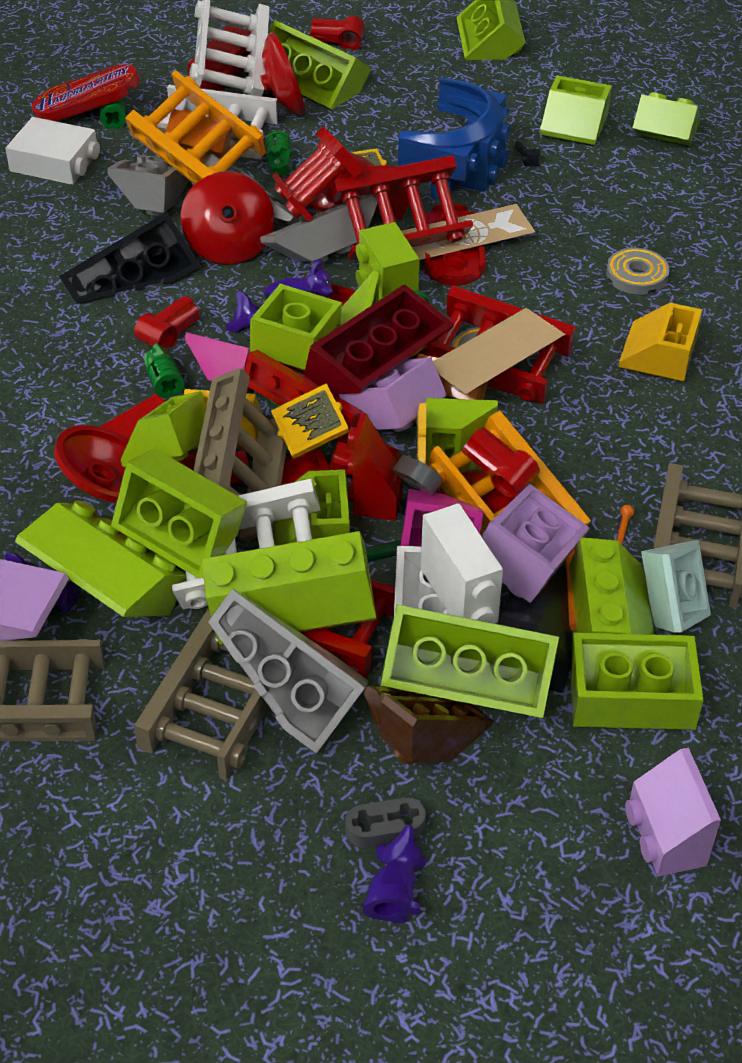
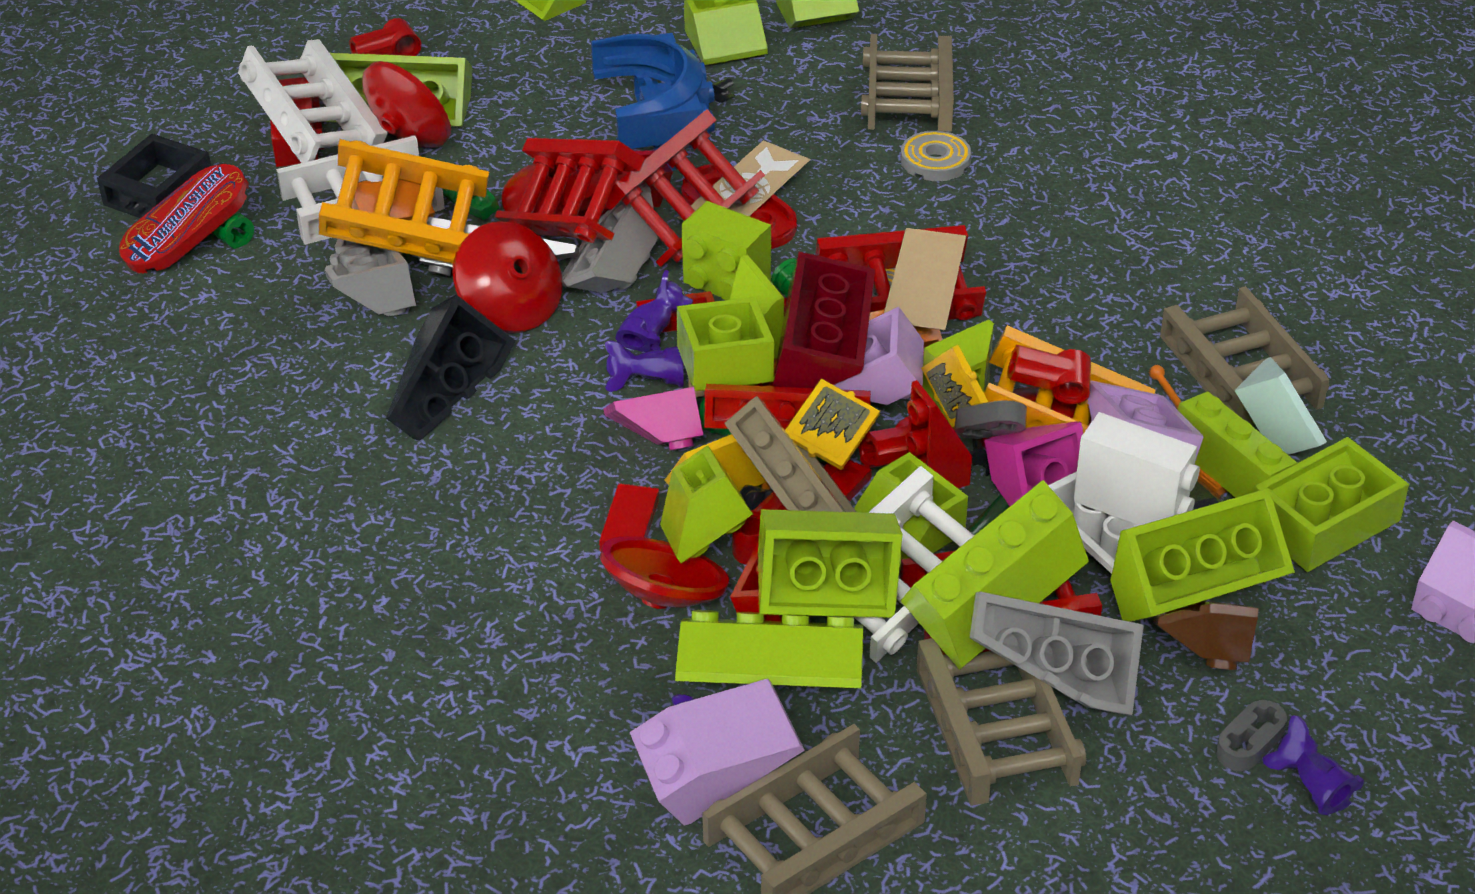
camera: 35 degrees left, 5 degrees down
white brick [5,117,100,185] -> none
red piece [134,295,200,349] -> none
green hinge [143,343,184,398] -> none
yellow slope [618,303,703,381] -> none
none -> black window [97,134,211,218]
none -> dark tan fence [861,34,954,132]

